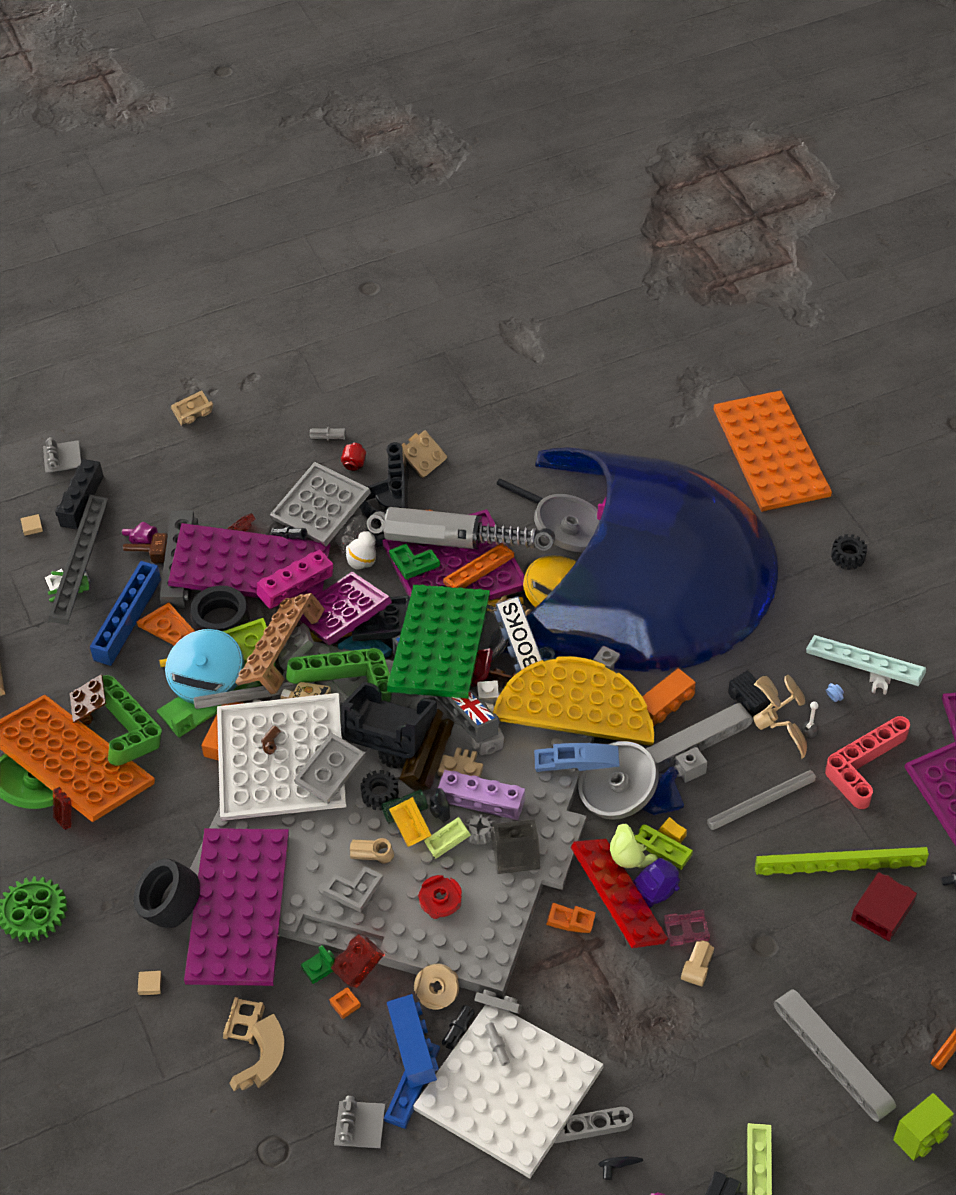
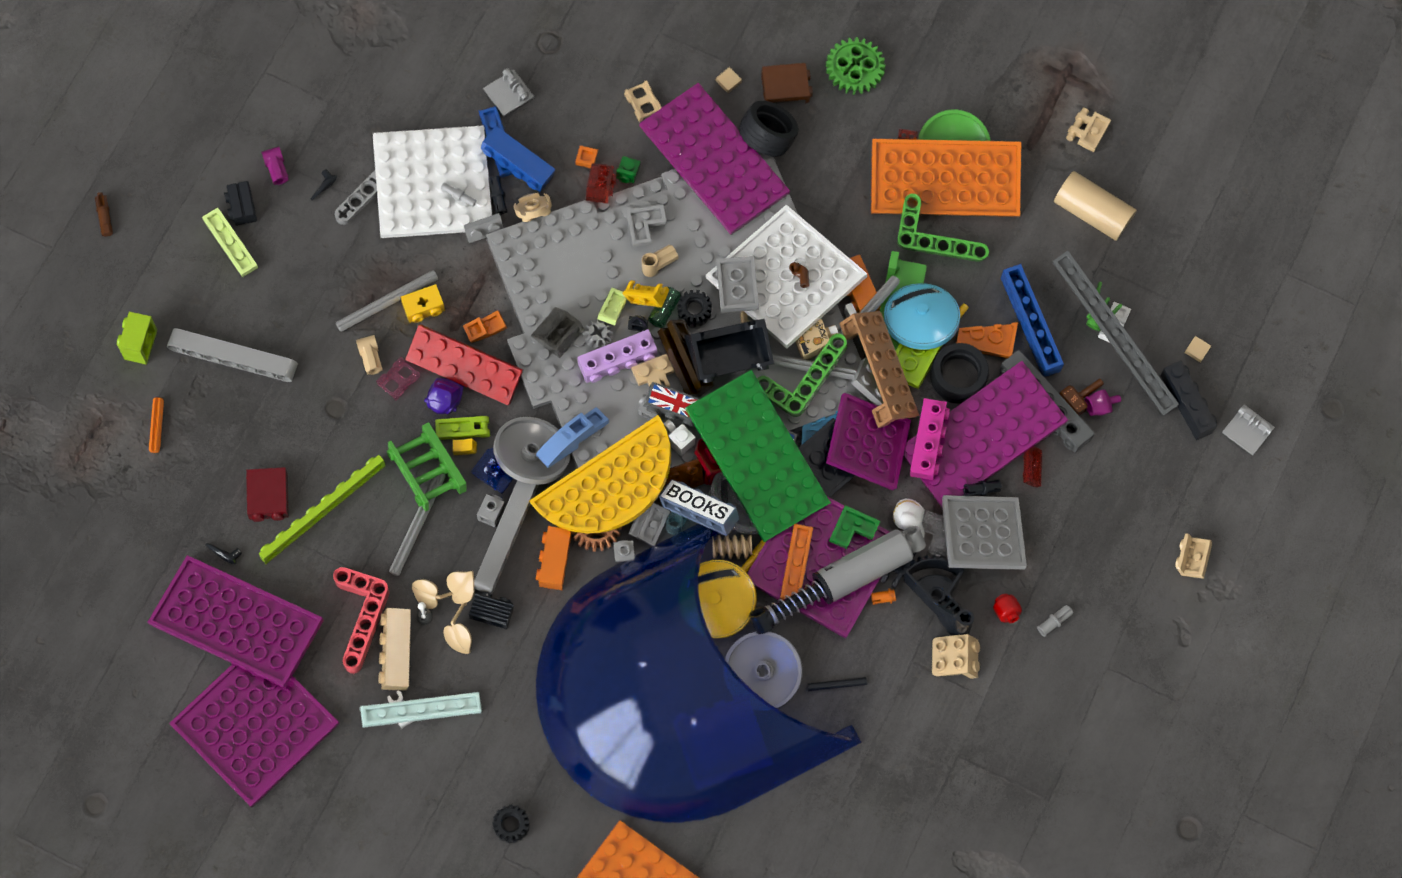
camera: 135 degrees right, 20 degrees up
hinge [69,674,106,725] -> none
tan arch [229,1014,284,1091] -> none
red plate [418,875,462,919] -> none
yellowish green piece [610,824,658,868] -> none
light blue plate [826,683,844,702] -> none
none -> light grey axle [336,270,438,332]
none -> tan brick [379,608,411,691]
none -> bright green fence [387,422,466,512]
none -> yellow brick [400,284,445,323]
none -> reddish brown panel [761,63,813,104]

